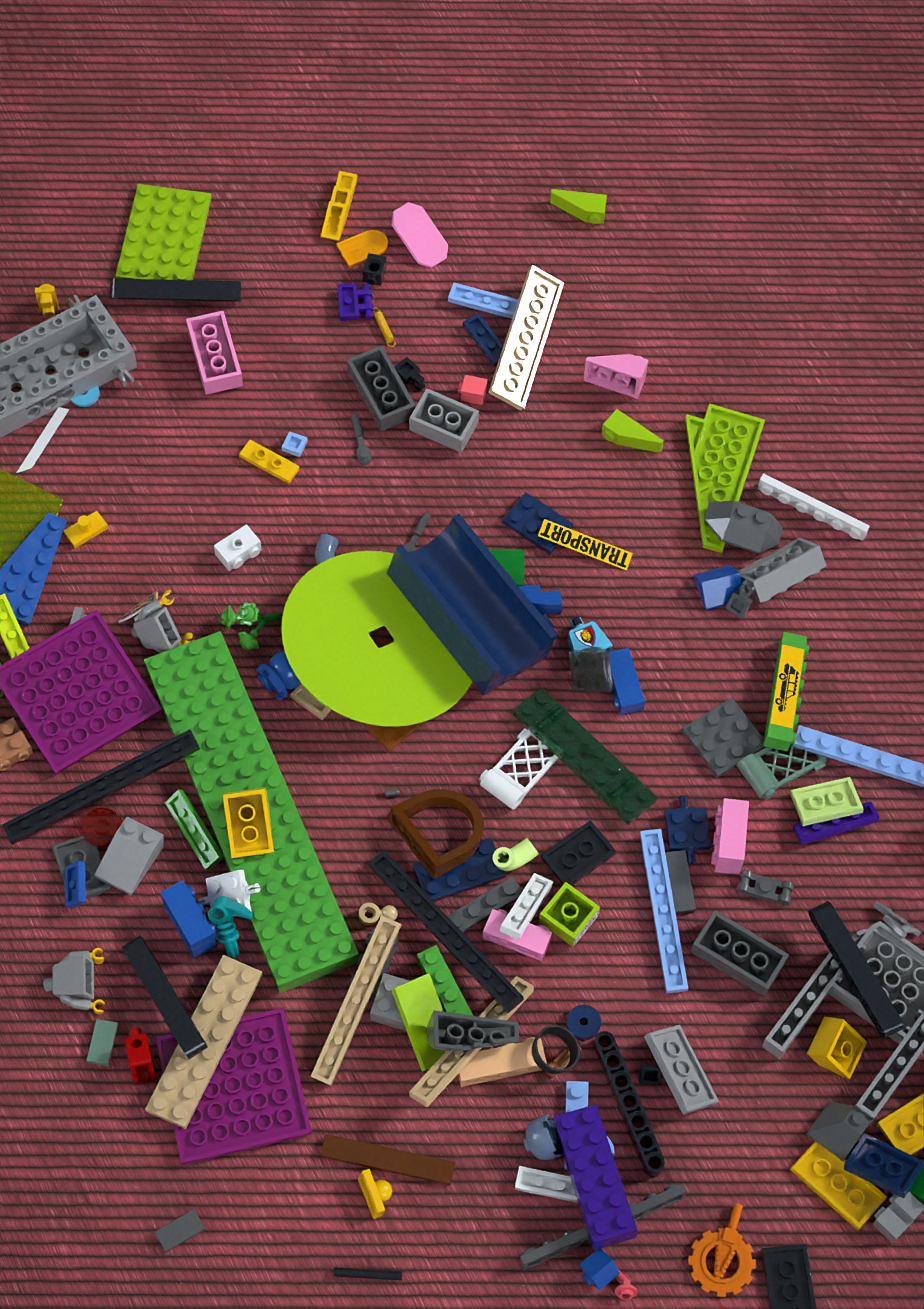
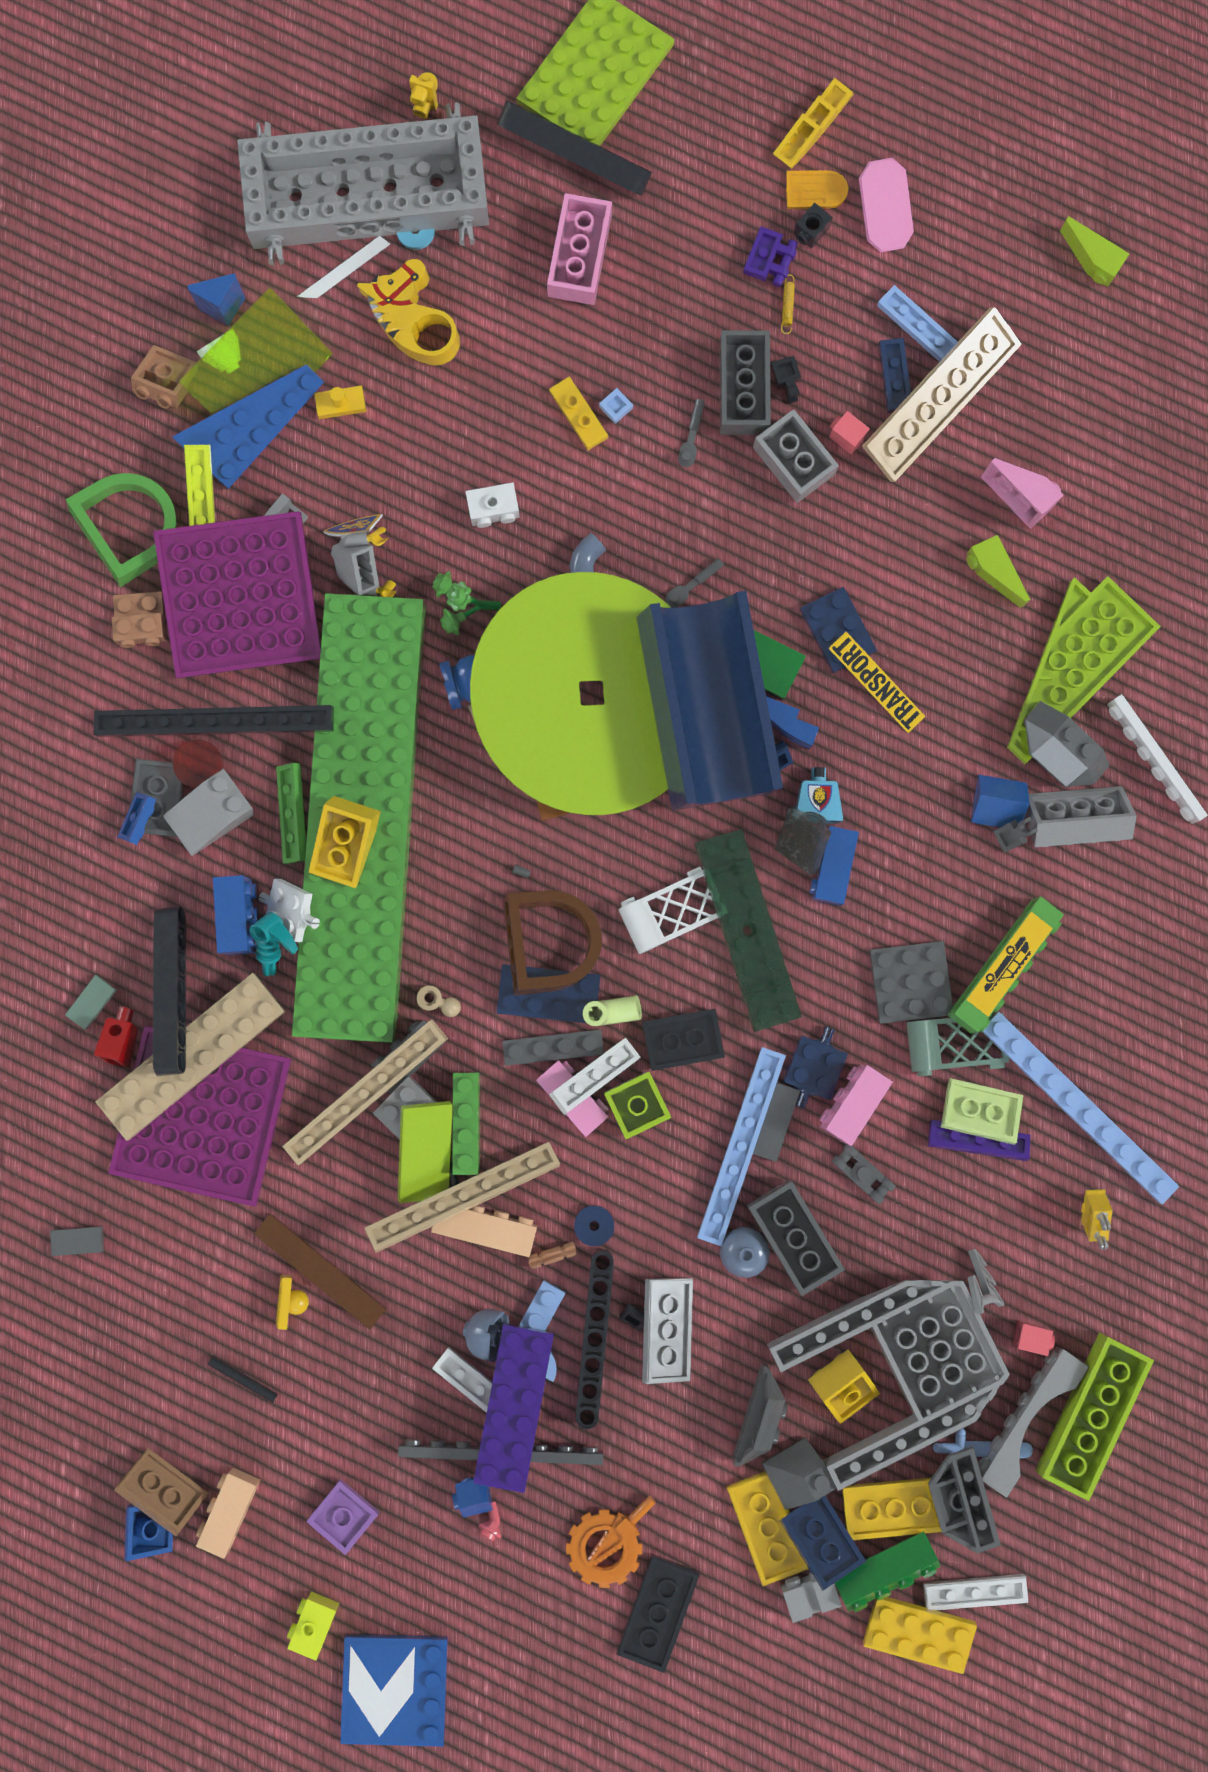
camera: 25 degrees right, 20 degrees up
light grey torso [43,948,105,1015] -> none
black plate [368,850,524,1013] -> none
dark grey wedge [427,1010,519,1052] -> none
black tyre [532,1025,580,1074] -> none
black beam [808,901,904,1039] -> none
none -> yellow animal [357,259,460,366]
none -> sand blue cylinder [719,1227,770,1278]
none -> dark grey wedge [732,1362,788,1467]

